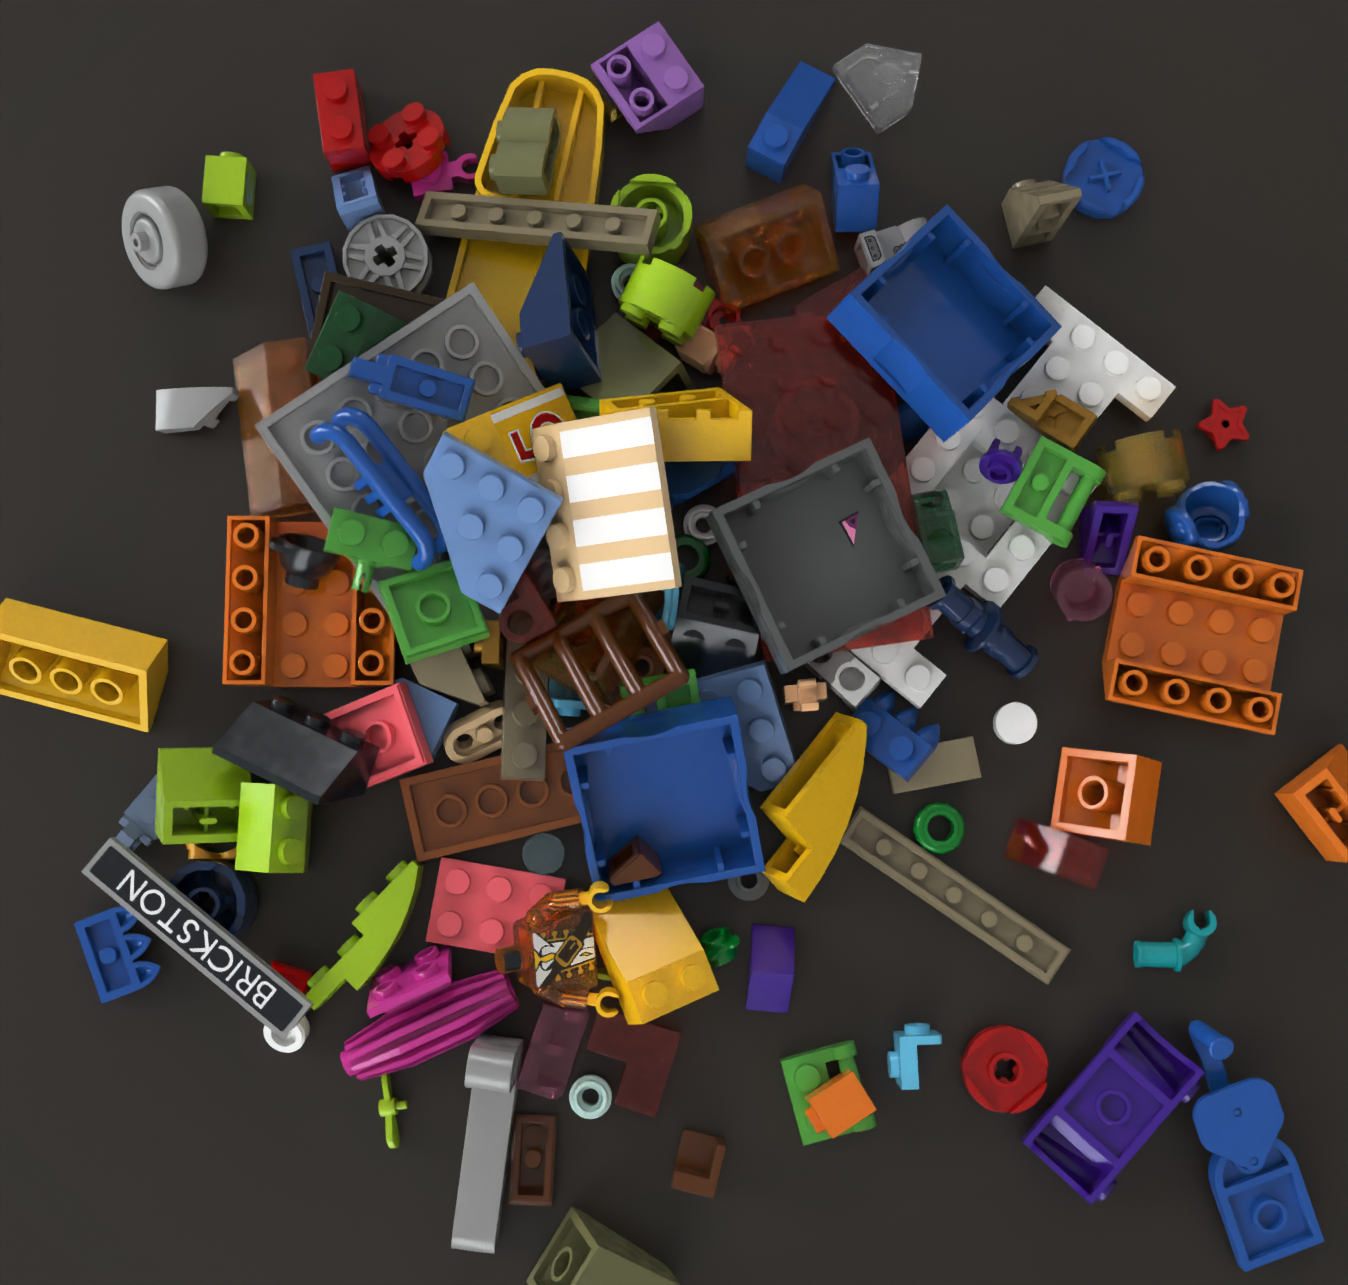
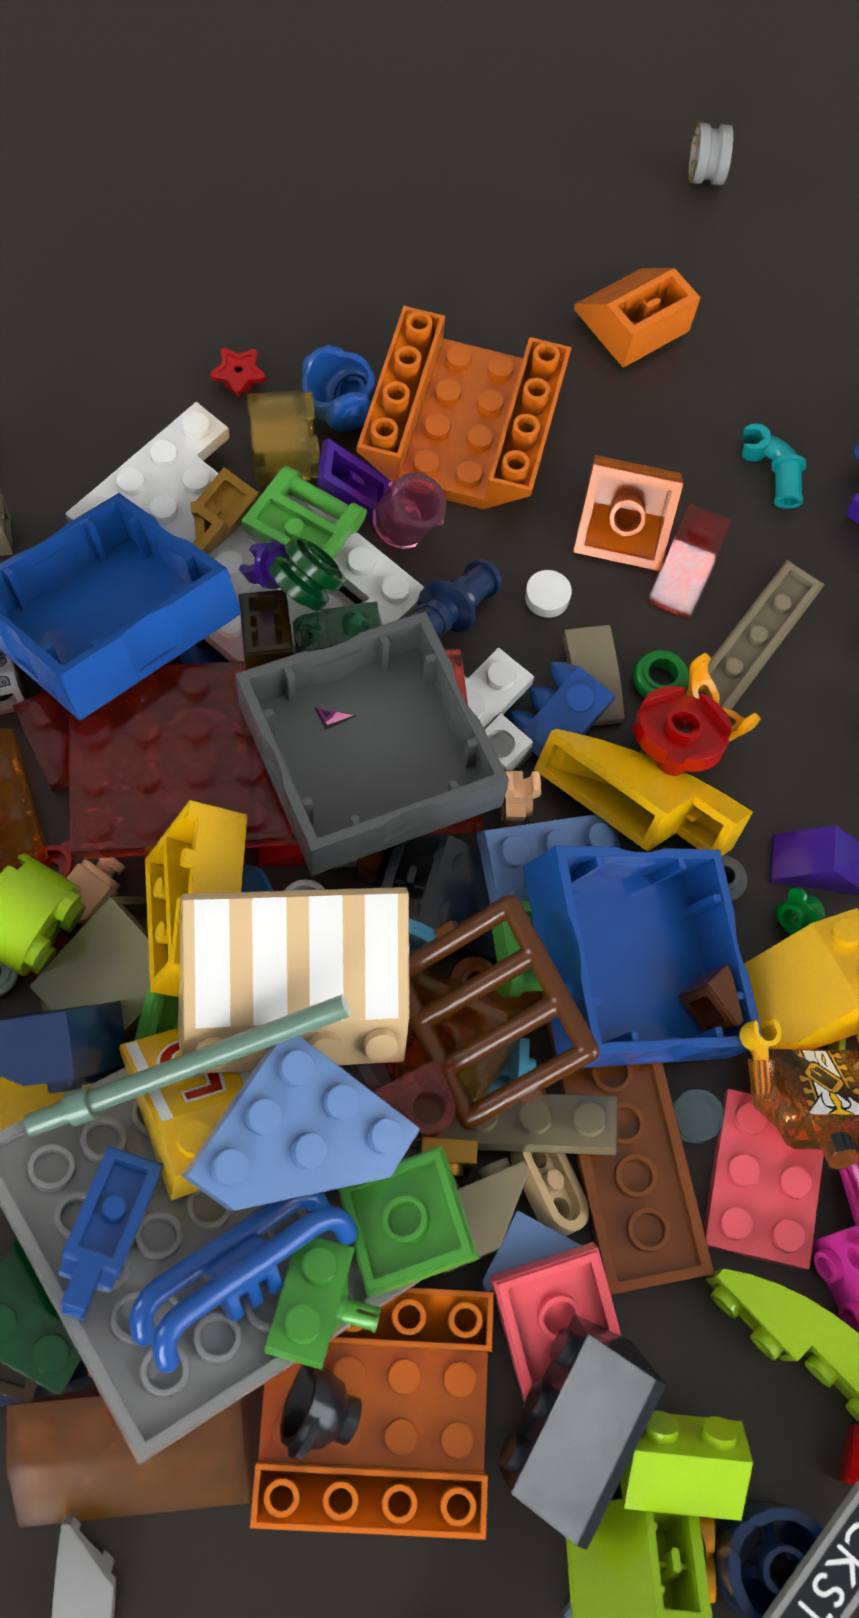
camera: 90 degrees left, 15 degrees down
none -> sand green bar [24,994,350,1137]
none -> dark brown plate [239,590,294,669]
none -> dark green wheel [268,536,346,611]
none -> red plate [632,686,732,776]
none -> light orange cap [687,653,761,741]

